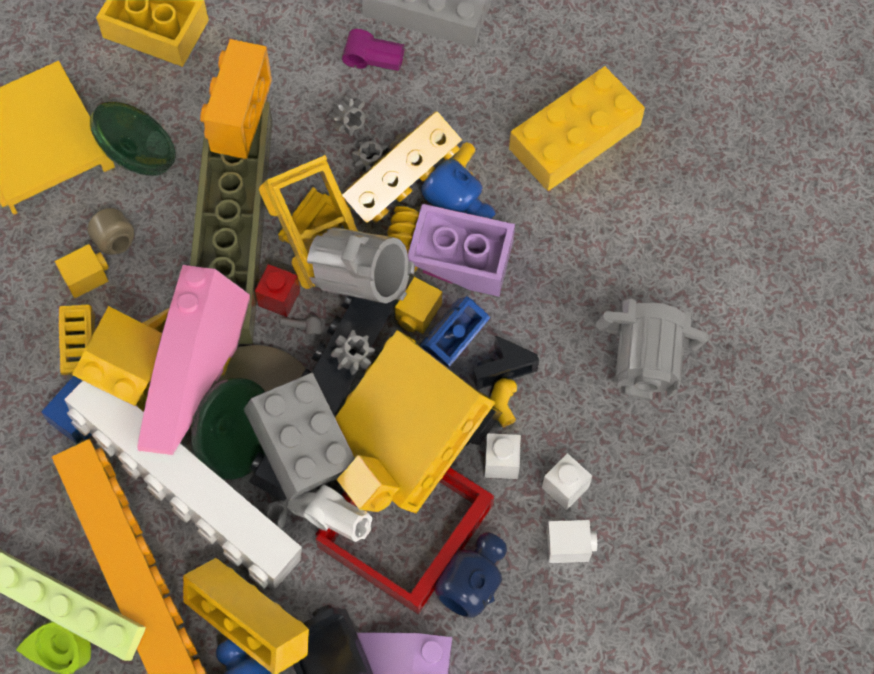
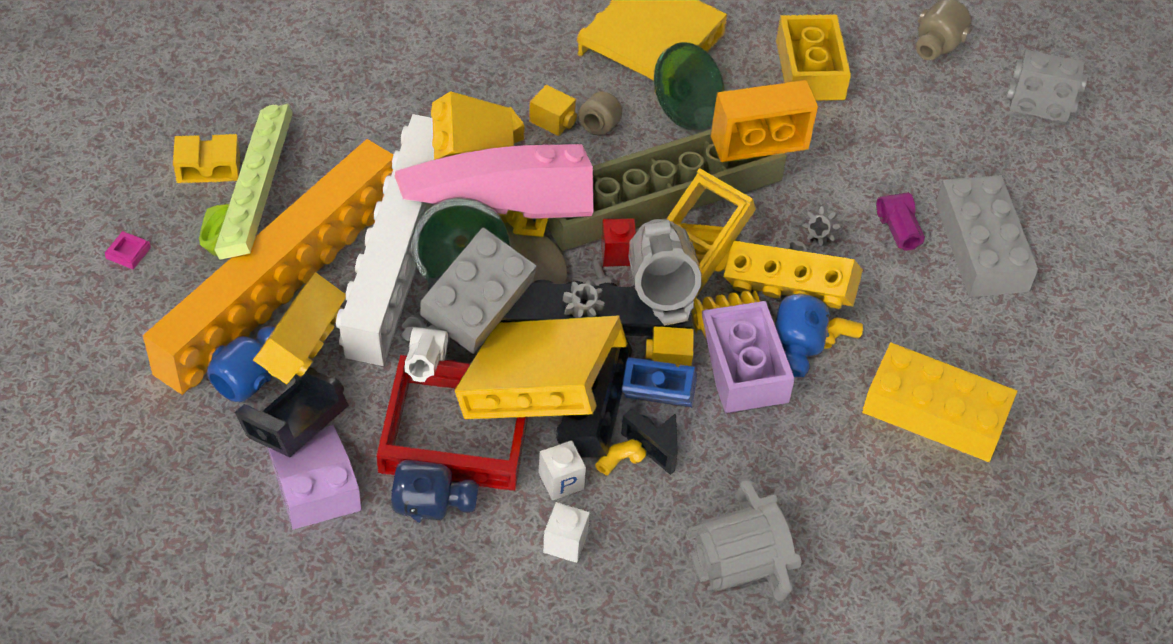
camera: 60 degrees right, 15 degrees down
yellow brick [337,455,400,512] -> none
white brick [546,520,597,563] -> none

